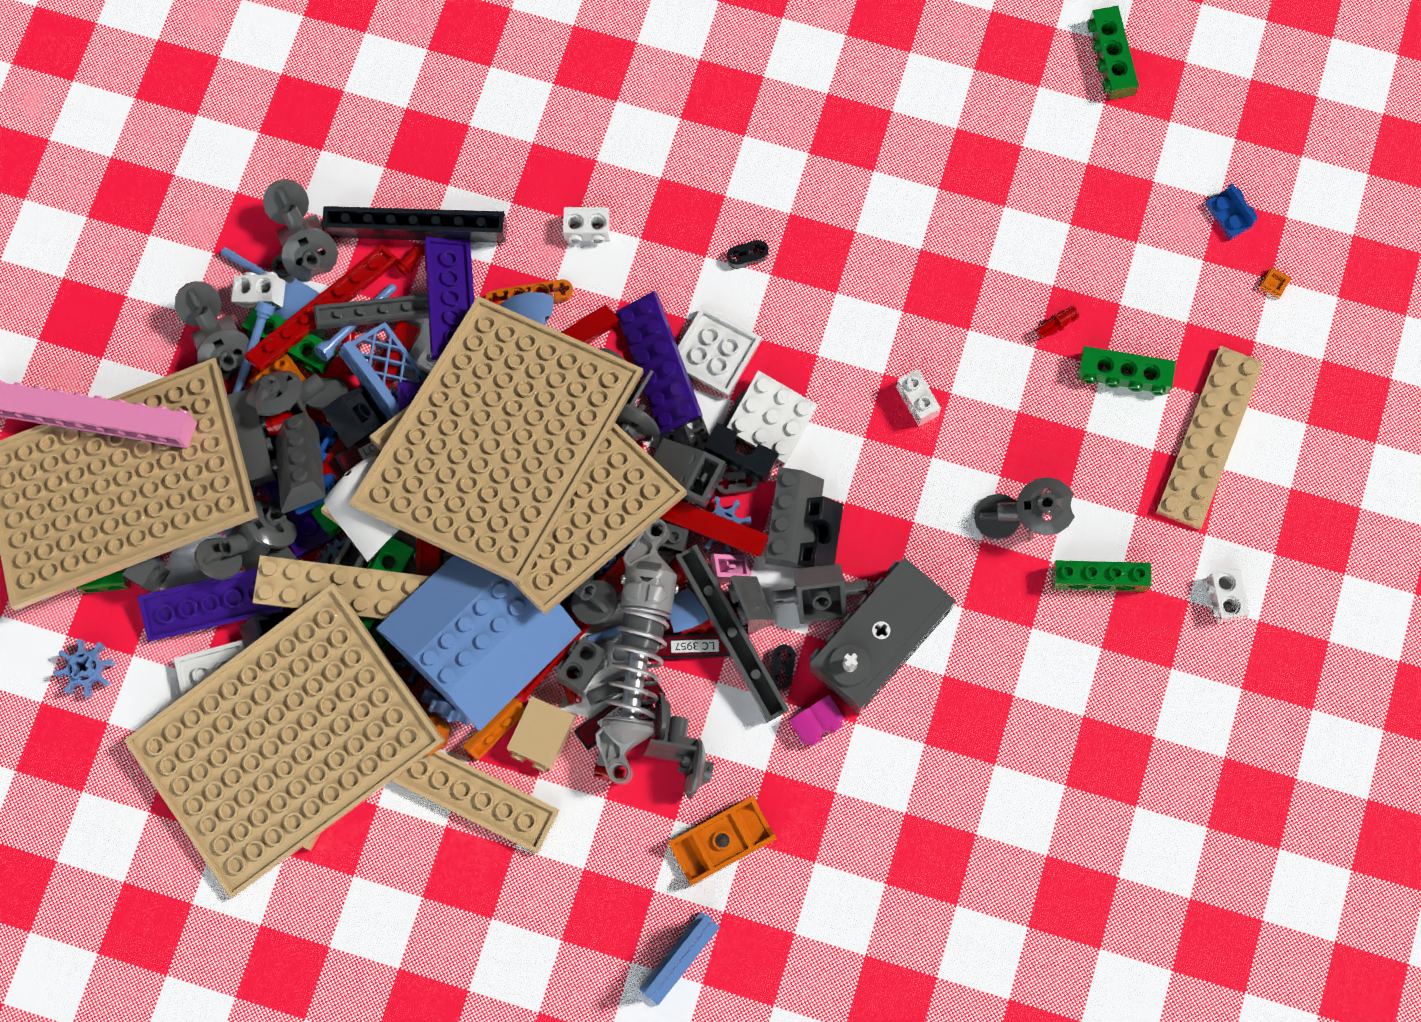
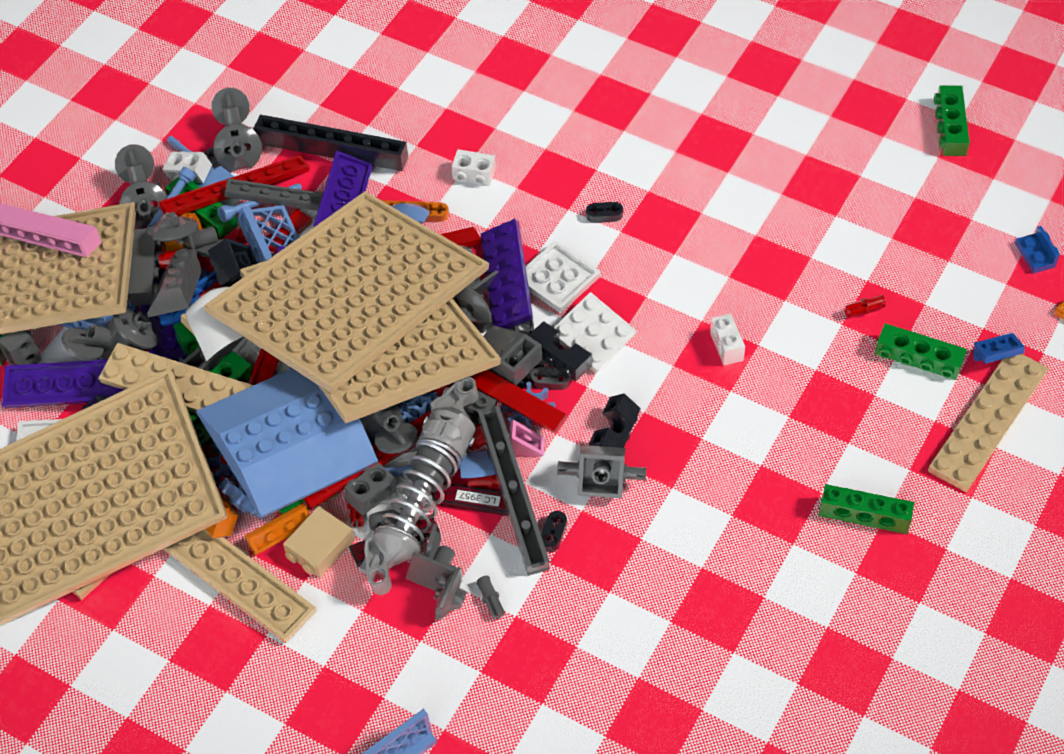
camera: 10 degrees right, 20 degrees down
red pin [395,246,424,275] -> none
red pin [593,763,625,785] -> none
orange piece [668,796,777,887] -> none
dark grey slope [727,575,775,635] -> none
dark grey slope [765,467,824,569] -> none
dark pink brick [789,695,845,747] -> none
dark grey piece [809,557,956,715] -> none
dark grey piece [974,477,1075,541] -> none
white brick [1205,569,1250,623] -> none
none -> dark grey axle [476,575,505,620]
none -> blue bracket [973,333,1025,364]

